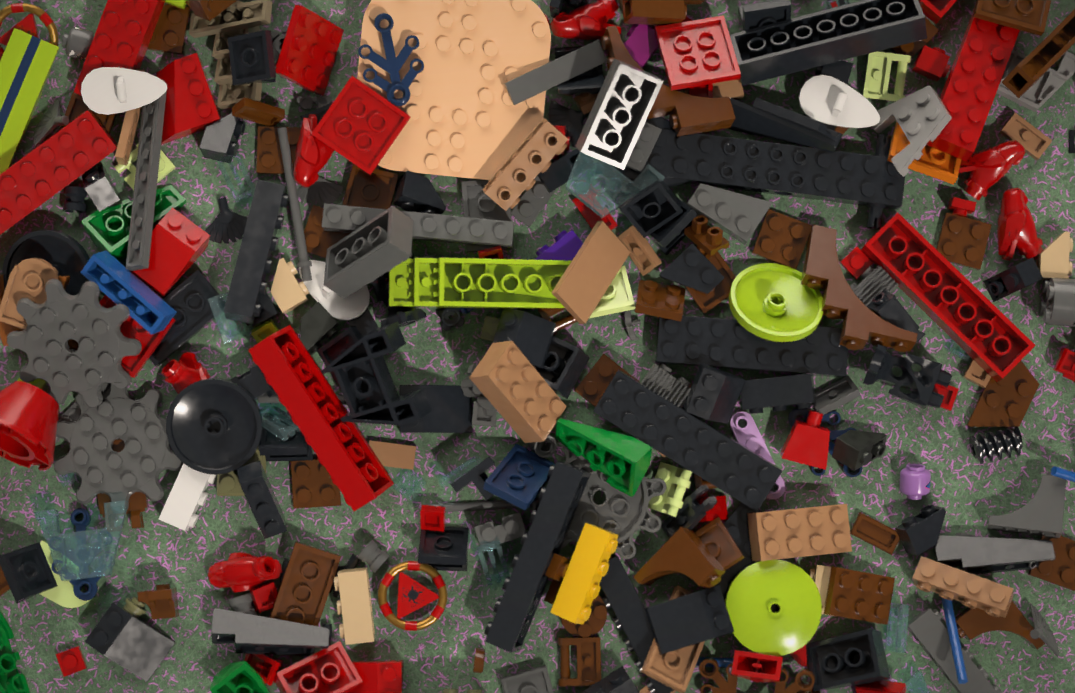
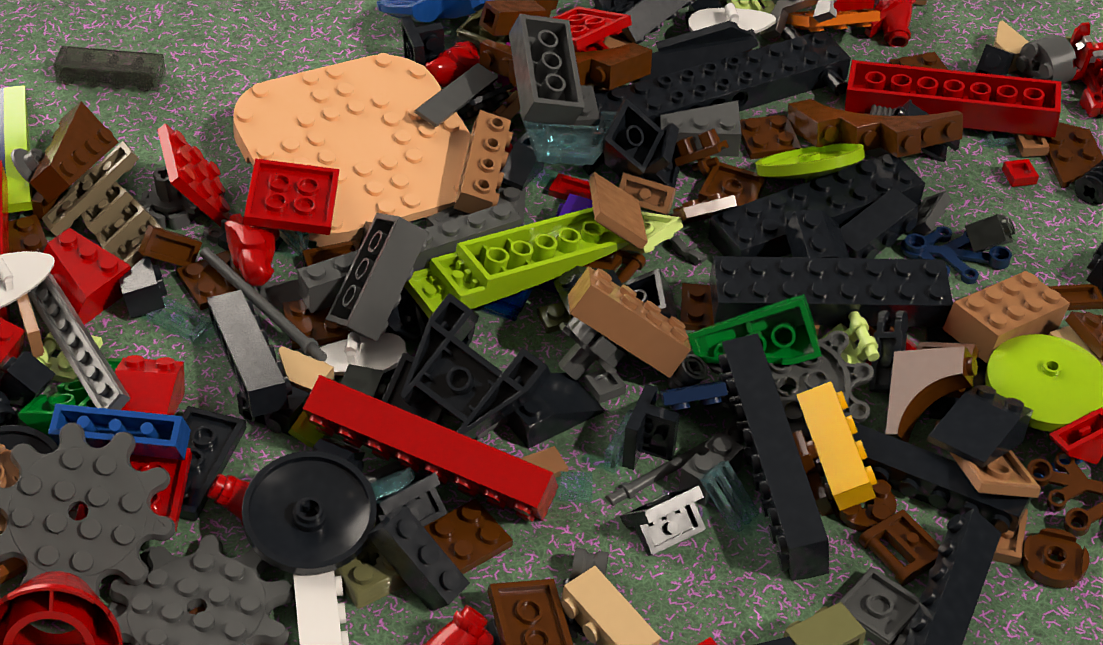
camera: 30 degrees left, 40 degrees down
black hand [205,197,248,244] -> none
clear light blue tile [207,291,247,344] -> none
black bracket [227,30,276,85] -> none
dark blue plant [358,13,424,106] -> none
piece [378,561,447,631] -> none
red plate [420,505,446,532] -> none
black plate [438,307,464,331] -> none
reddish brown tile [473,648,485,673] -> none
black wing [659,243,725,295] -> none
red torso [780,410,830,470] -> none
black hips [863,344,952,409] -> none
medium lavender head [899,464,931,500] -> none
red plate [947,197,976,217] -> none
red animal [997,187,1043,261] -> none

